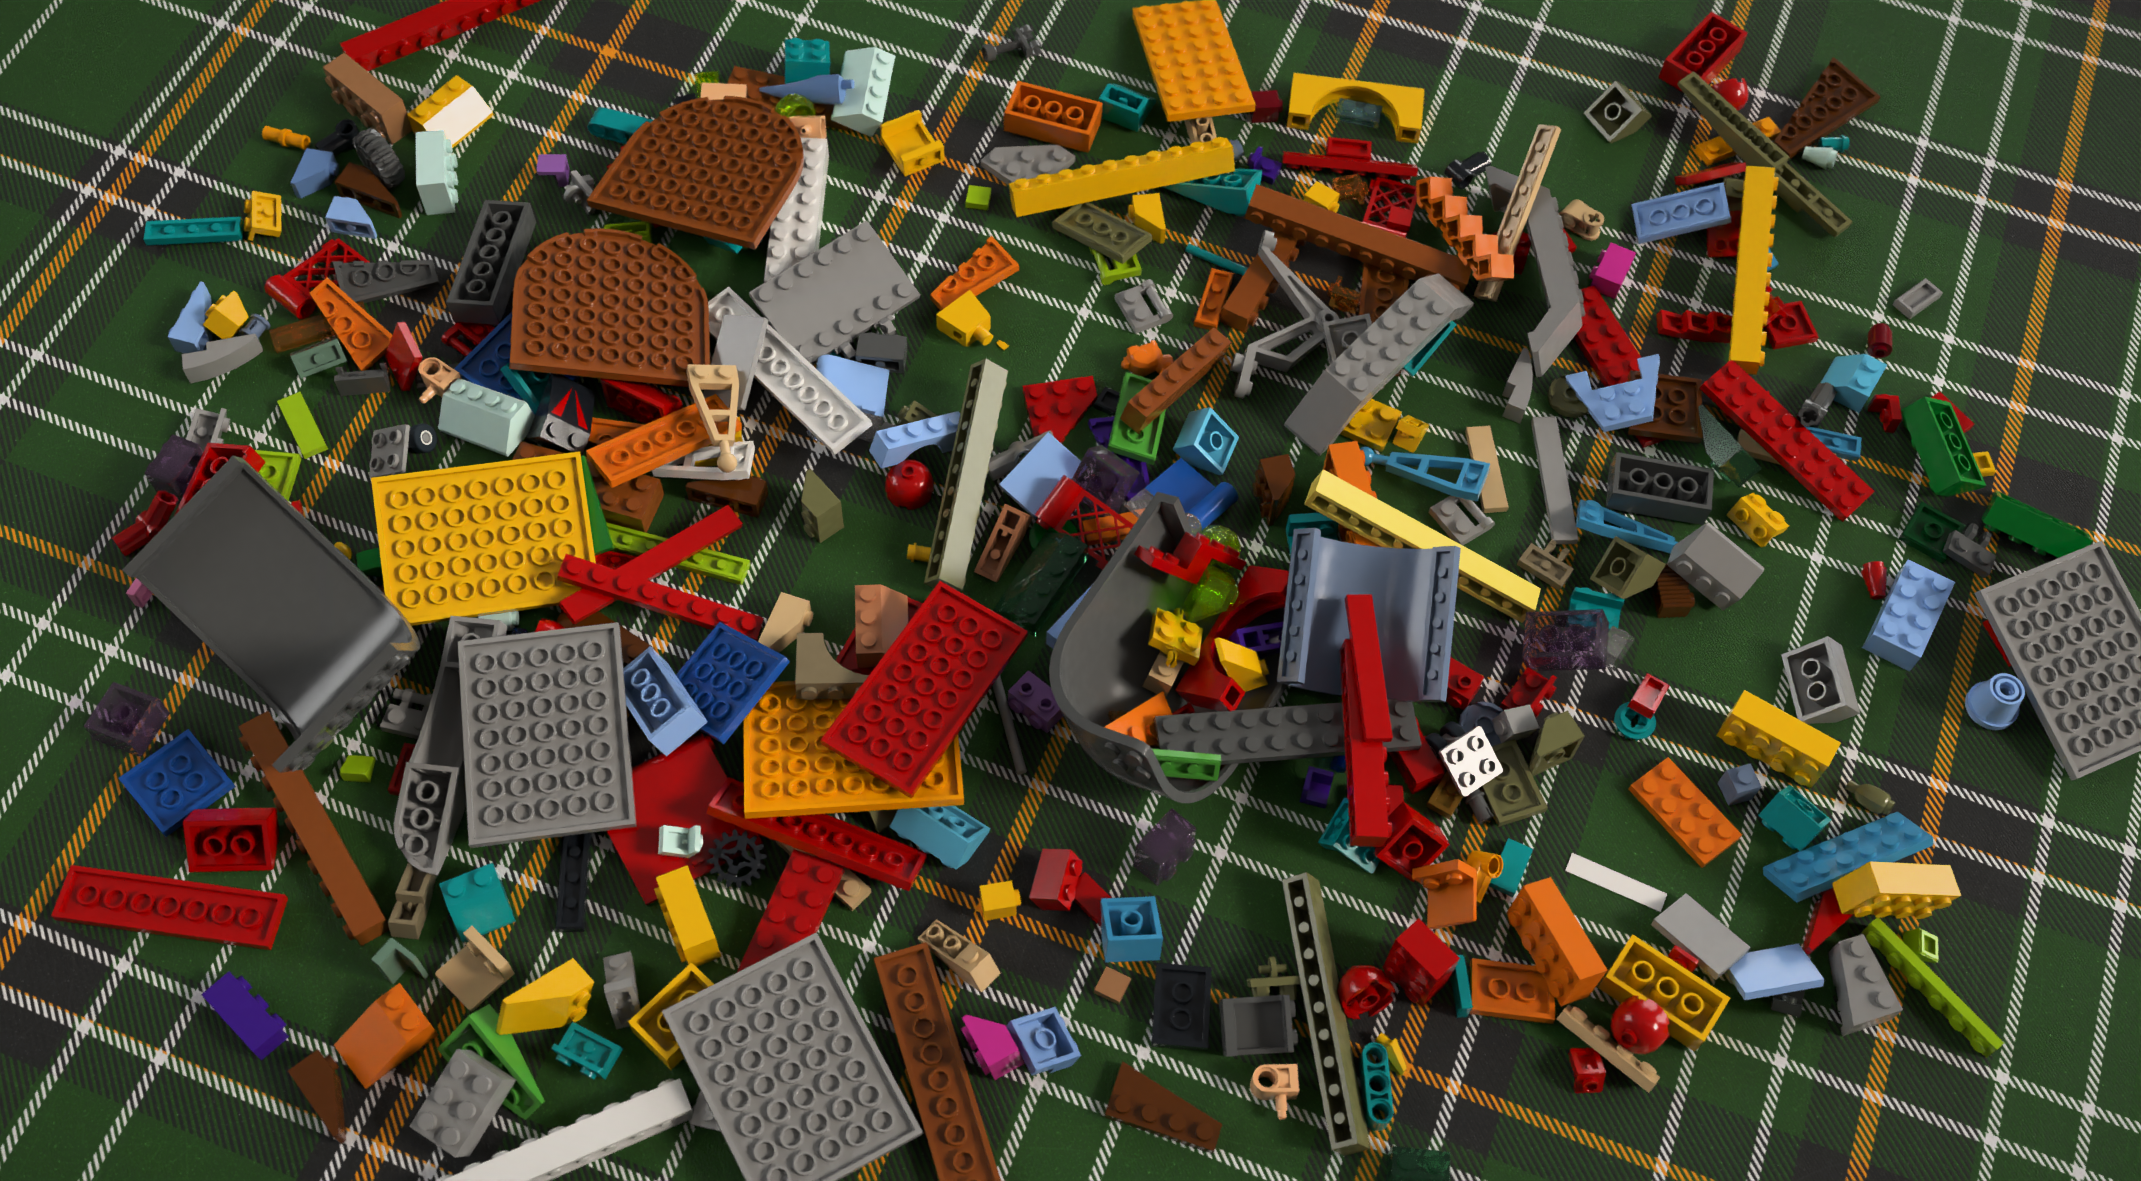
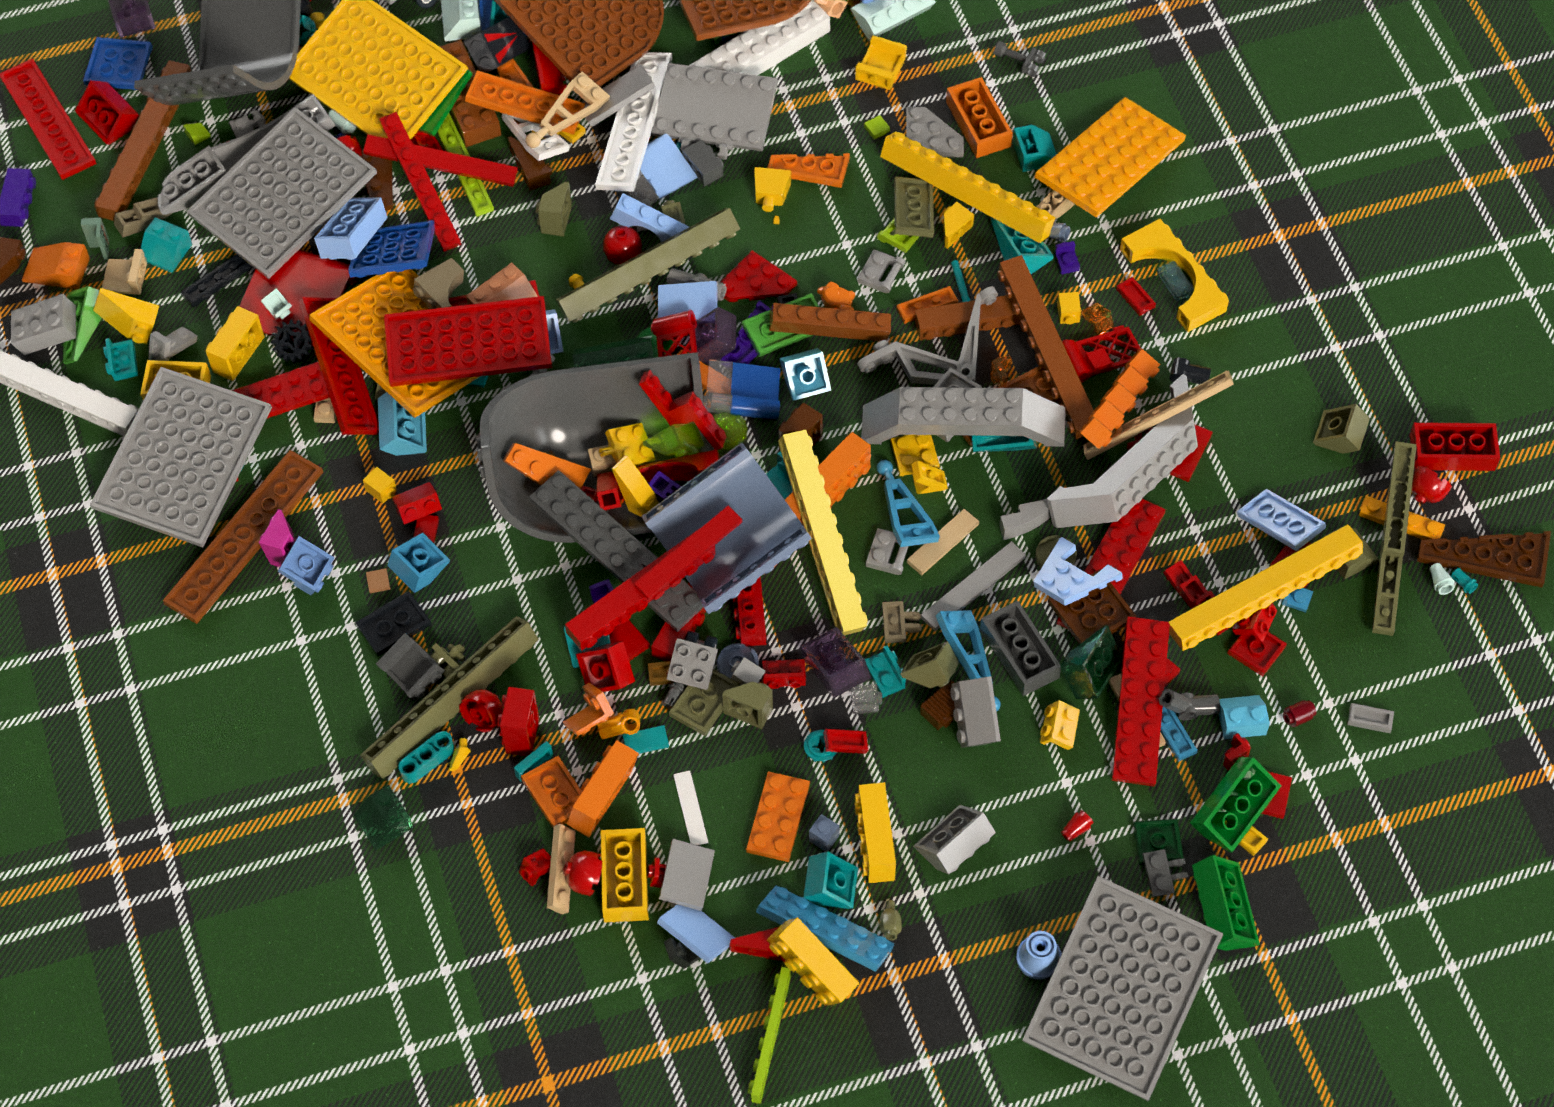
camera: 55 degrees right, 0 degrees up
tan slope [758,592,814,653] -> none
tan slope [918,919,1000,993] -> none
nougat slope [974,504,1033,582] -> none
reddish brown wing [1104,1061,1222,1154] -> none
clear purple brick [1133,808,1197,886] -> none
bright green tile [1152,749,1221,781] -> none
dark red brick [1250,90,1283,123] -> none
light nougat piece [1250,1064,1299,1120] -> none
red plate [1282,151,1418,180] -> none
tan piece [1559,199,1604,241] -> none
dark pink brick [1589,243,1636,299] -> none
red tile [1674,162,1746,186] -> none
light grey wedge [1828,934,1903,1036] -> none
light blue brick [1862,559,1955,672] -> none
lime slope [1903,928,1938,963] -> none

